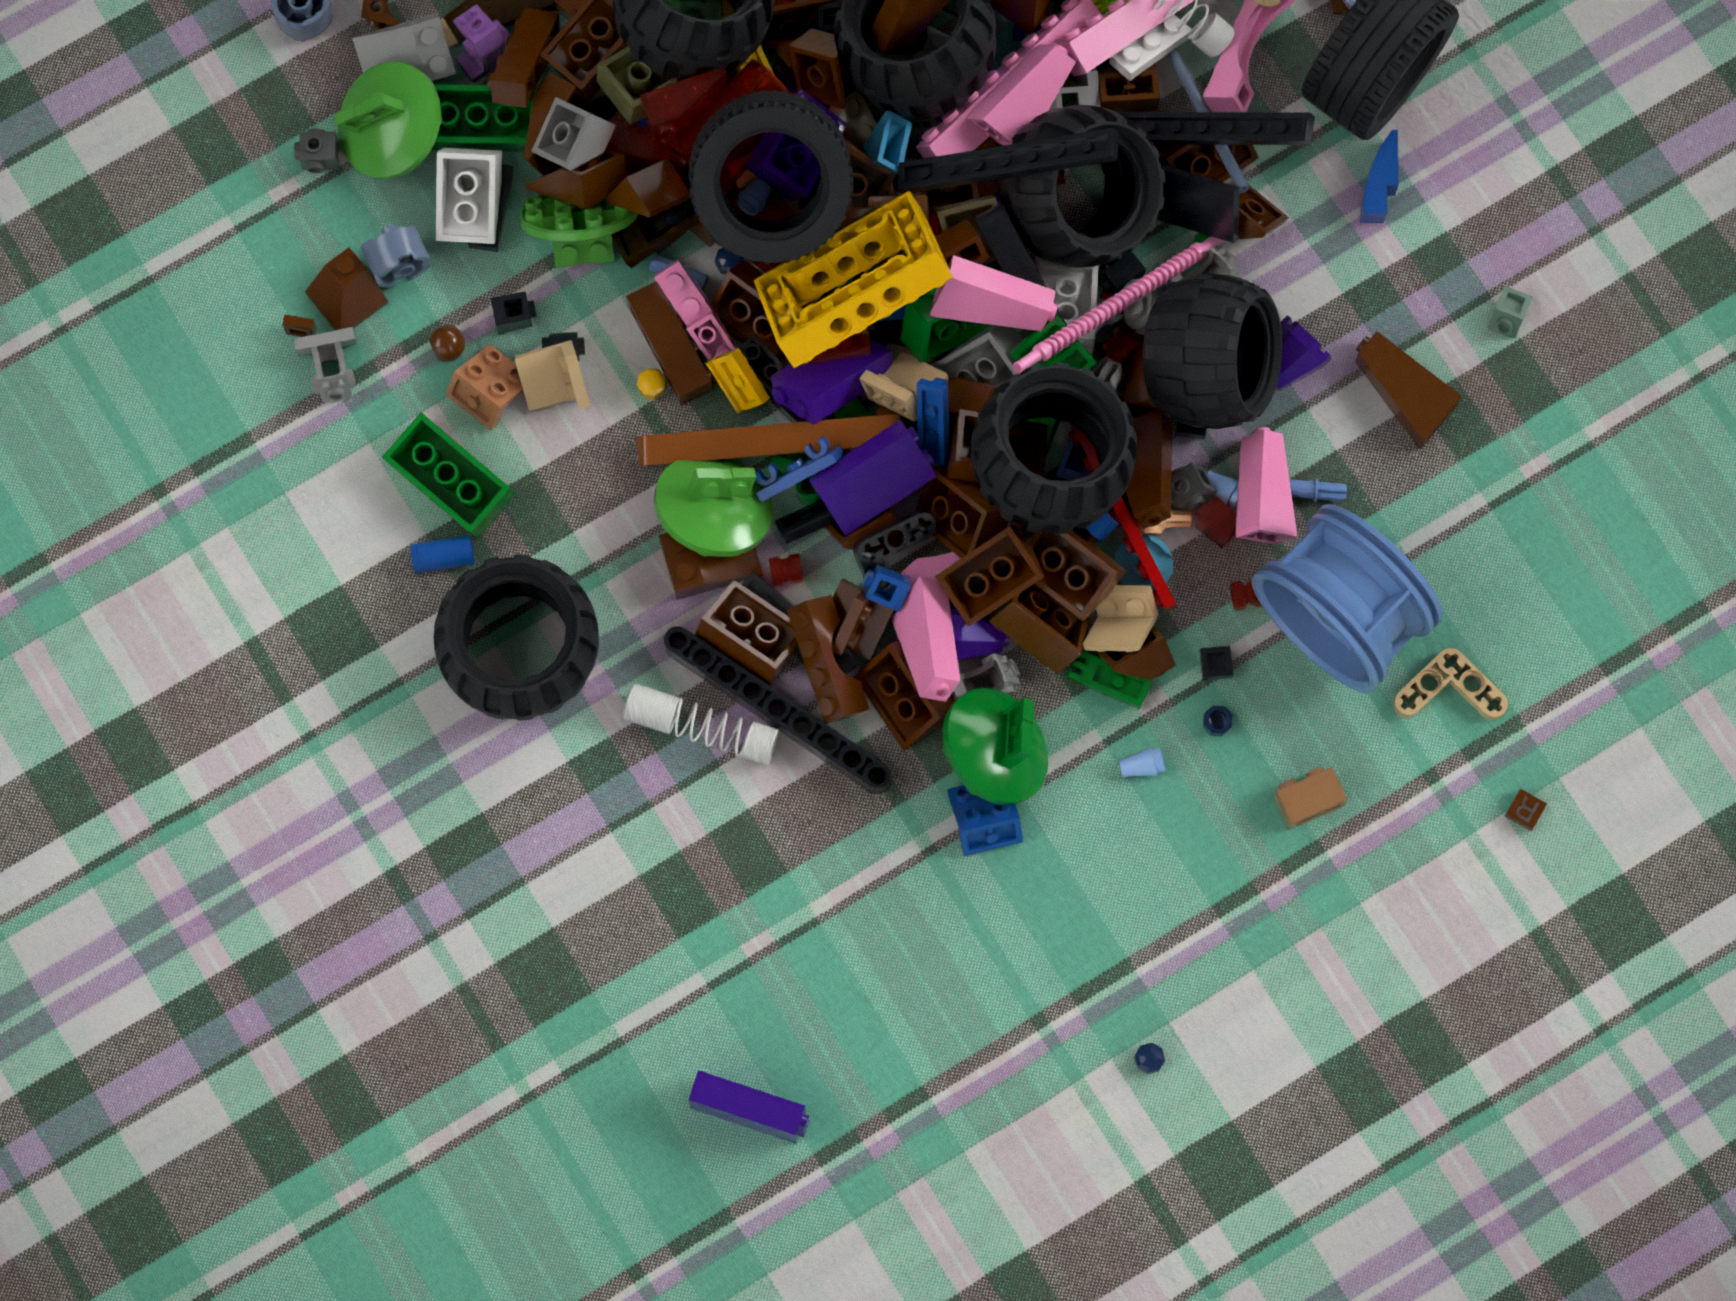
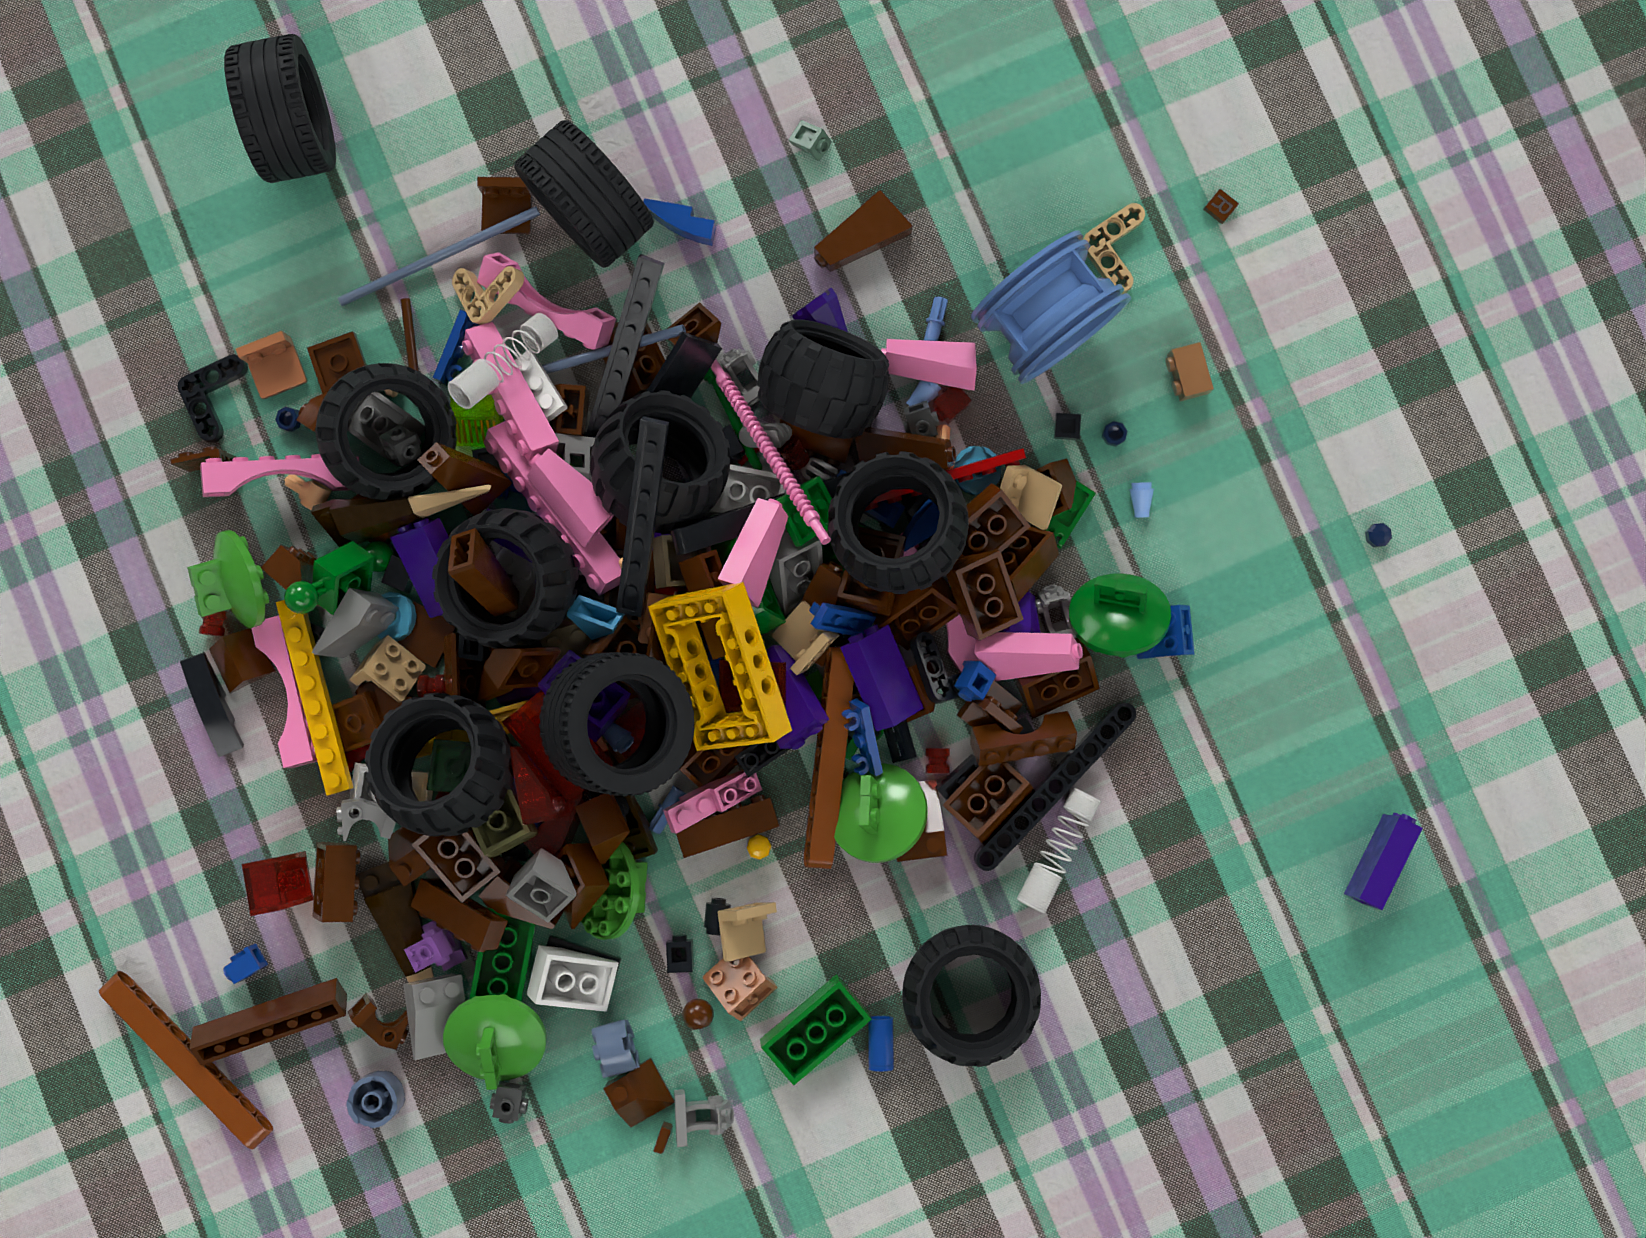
camera: 75 degrees left, 10 degrees up
yellow plate [706,348,770,413] -> none
clear red wheel [1230,578,1262,611] -> none

